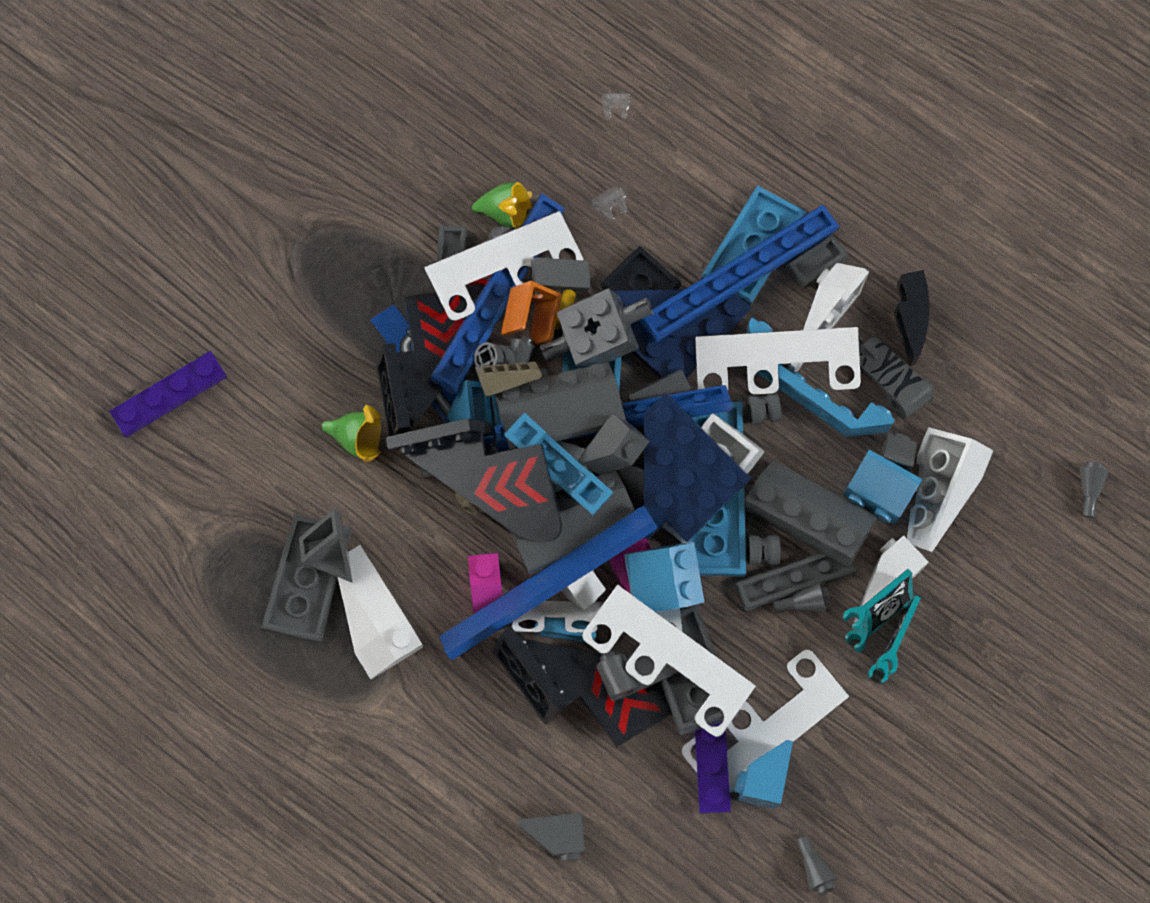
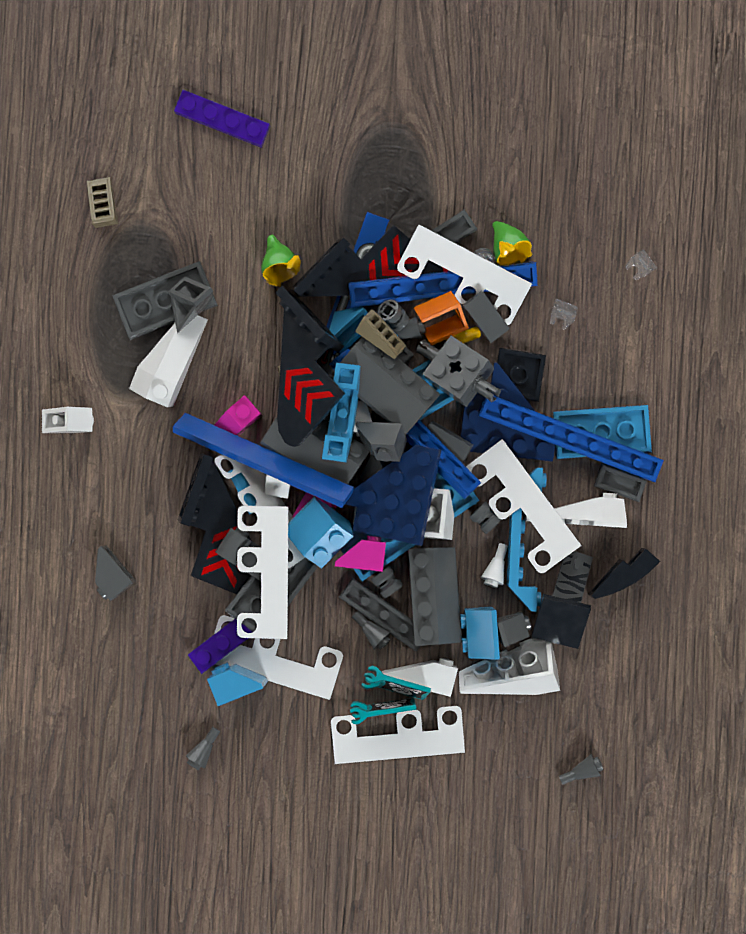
camera: 60 degrees right, 15 degrees up
none -> white slope [42,407,94,433]
none -> dark tan slope [87,177,119,228]
none -> white piece [331,706,465,764]
none -> dark pink slope [335,535,386,572]
none -> white cone [481,543,508,588]
none -> black tile [532,594,591,649]

